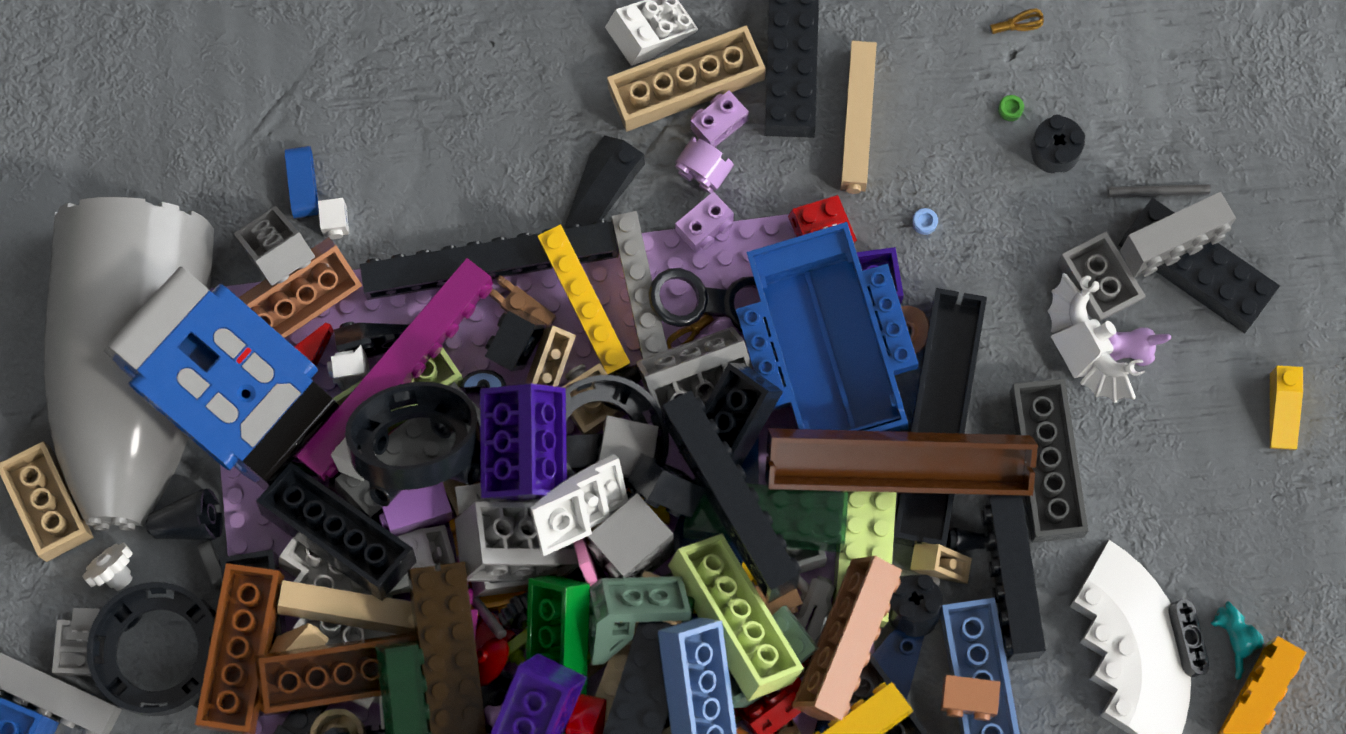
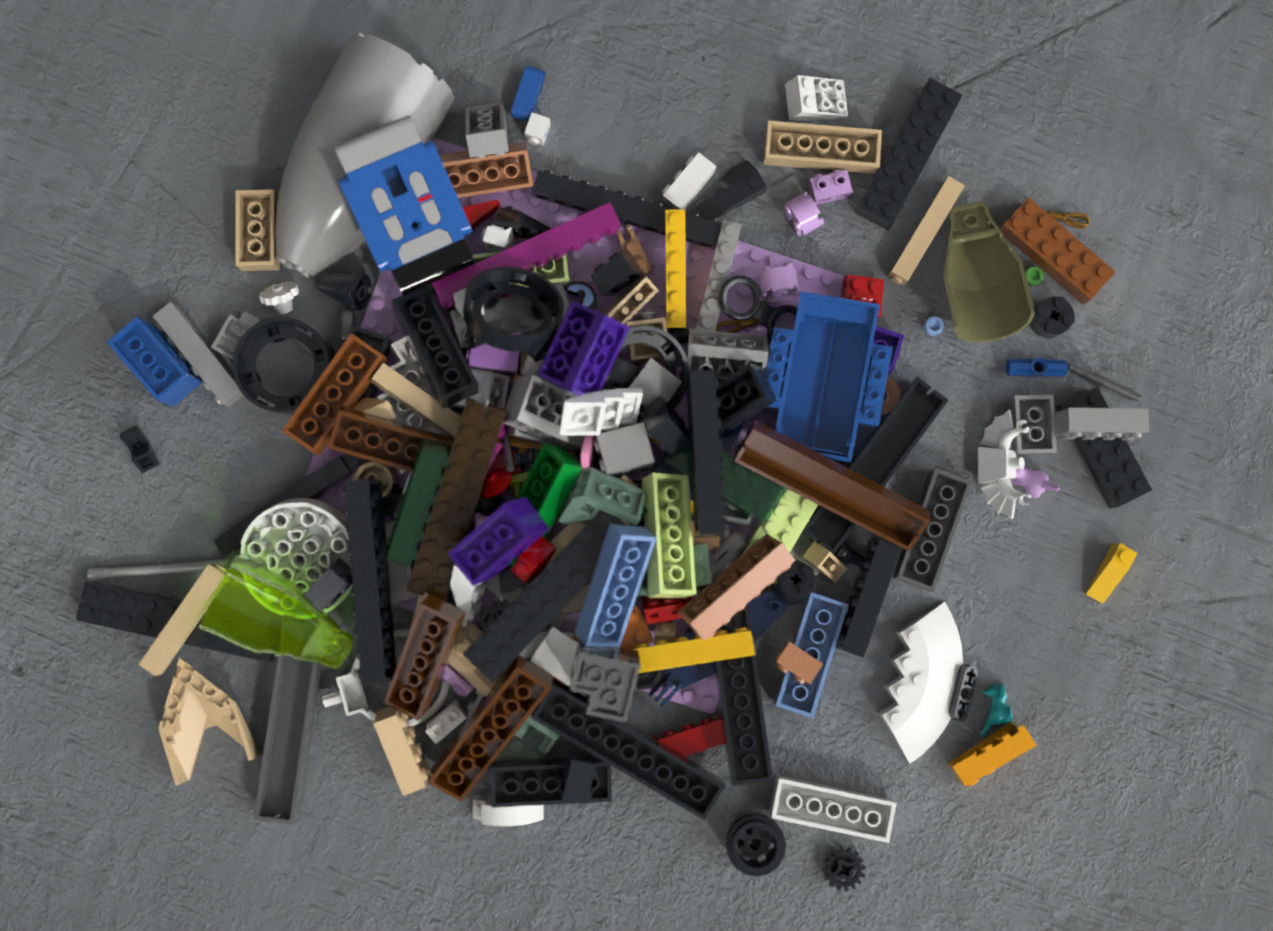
camera: 20 degrees right, 10 degrees up
lavender brick [675,192,734,253] -> none
none -> white brick [662,152,716,210]
none -> lavender brick [758,264,800,302]
none -> olive windscreen [943,202,1035,342]
none -> dark orange brick [999,197,1115,305]
none -> blue piece [1006,358,1068,378]

